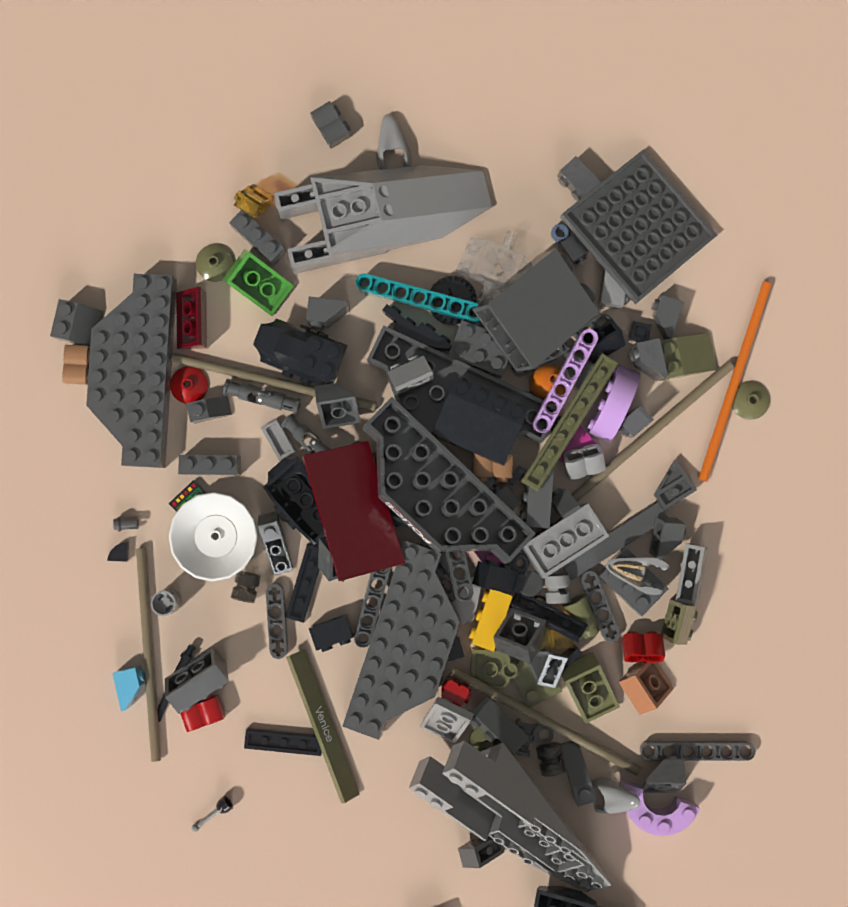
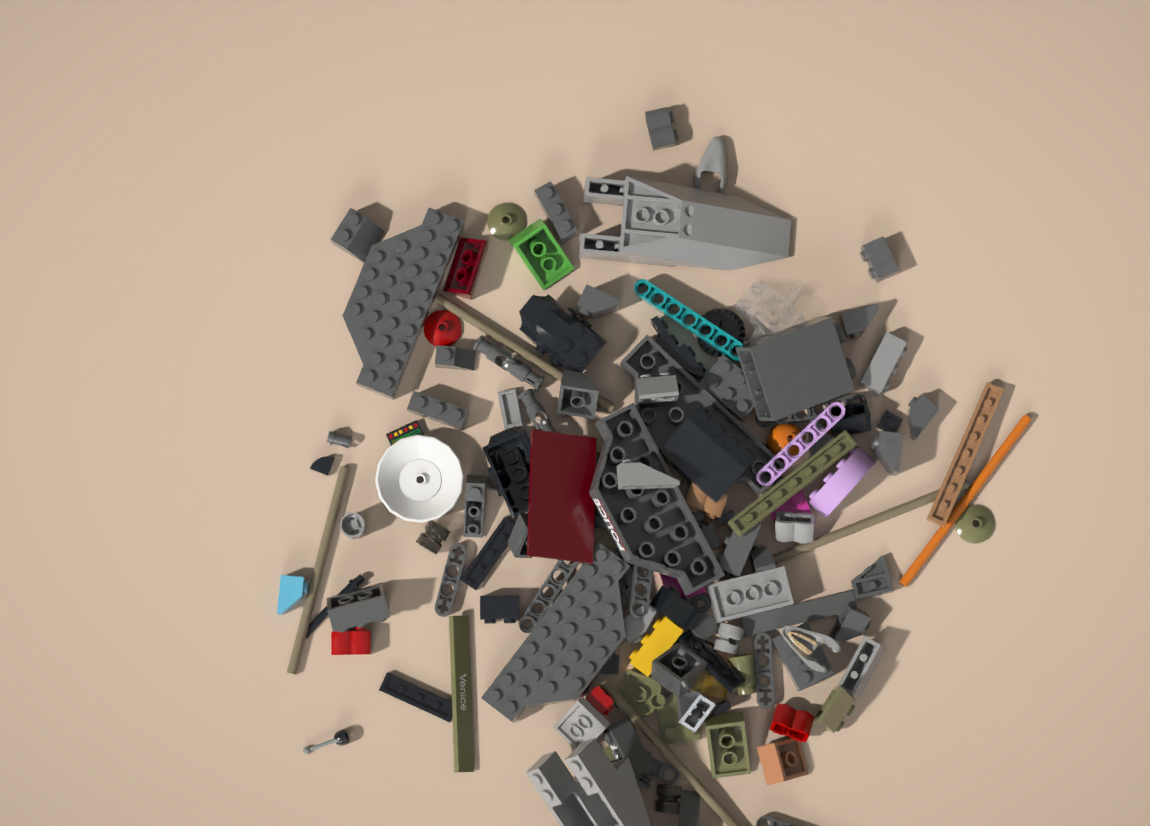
camera: 15 degrees right, 5 degrees down
medium nougat brick [62,345,90,385] -> none
clear yellow brick [234,184,274,218] -> none
sand blue plate [551,224,570,243] -> none
dark grey plate [560,150,717,304] -> none
dark grey slope [618,405,654,438] -> none
olive slope [660,333,717,381] -> none
none -> light grey slope [617,460,680,490]
none -> medium nougat plate [926,382,1005,527]

